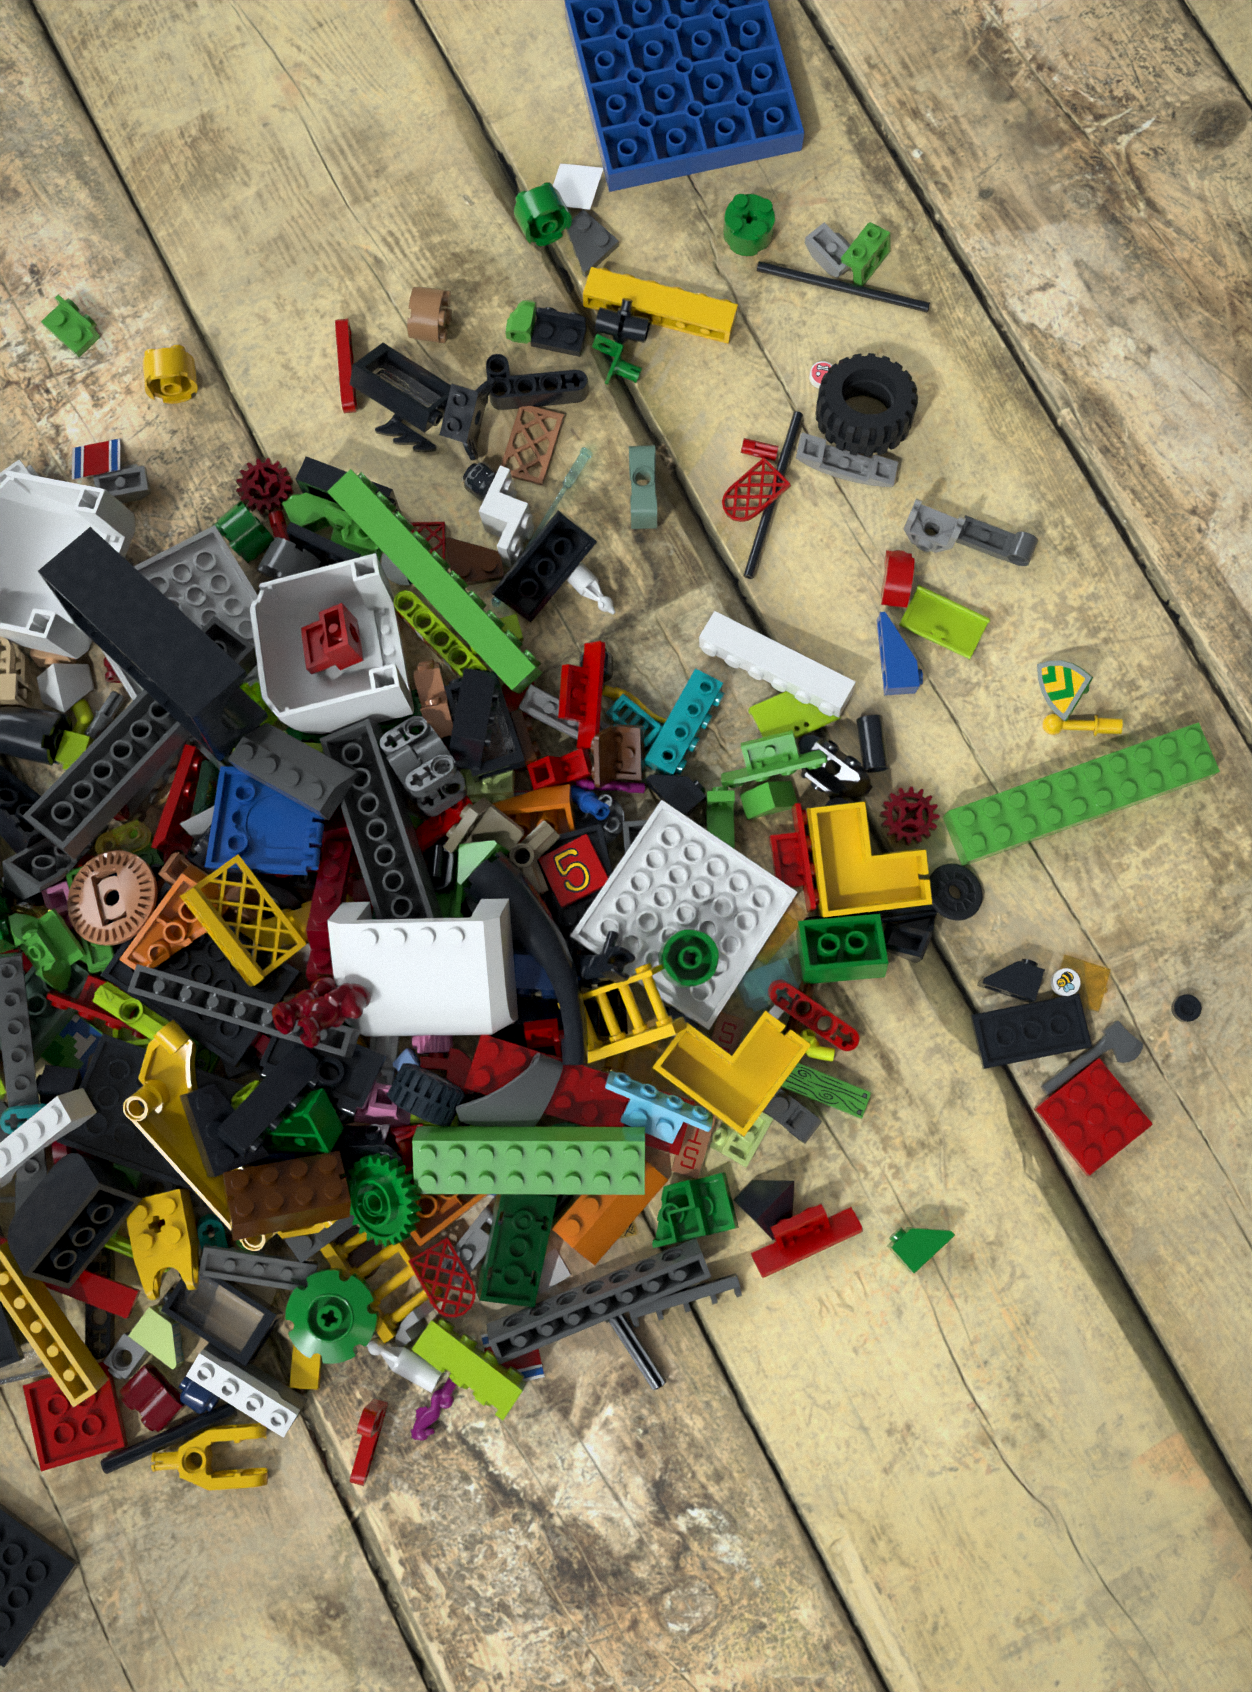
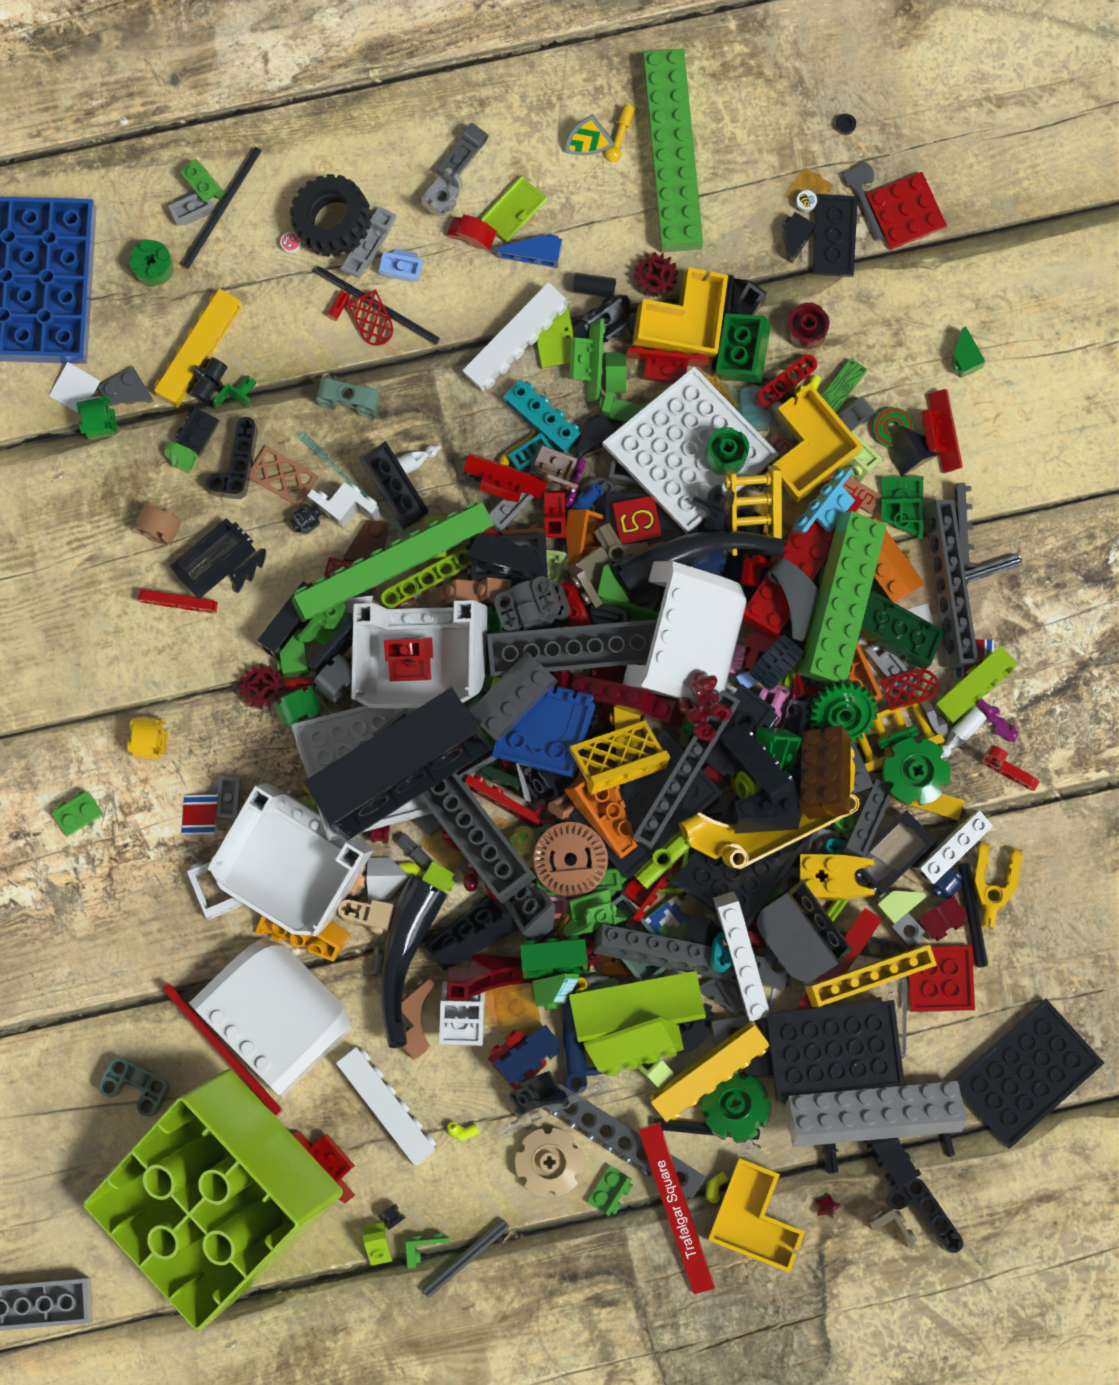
camera: 75 degrees left, 0 degrees up
black piece [439,377,497,461] -> none
black wheel [929,863,983,921] -> none
none -> light blue slope [379,249,423,282]
none -> dark red brick [787,302,830,349]
none -> green tile [873,407,914,449]
none -> green axle [877,725,919,749]

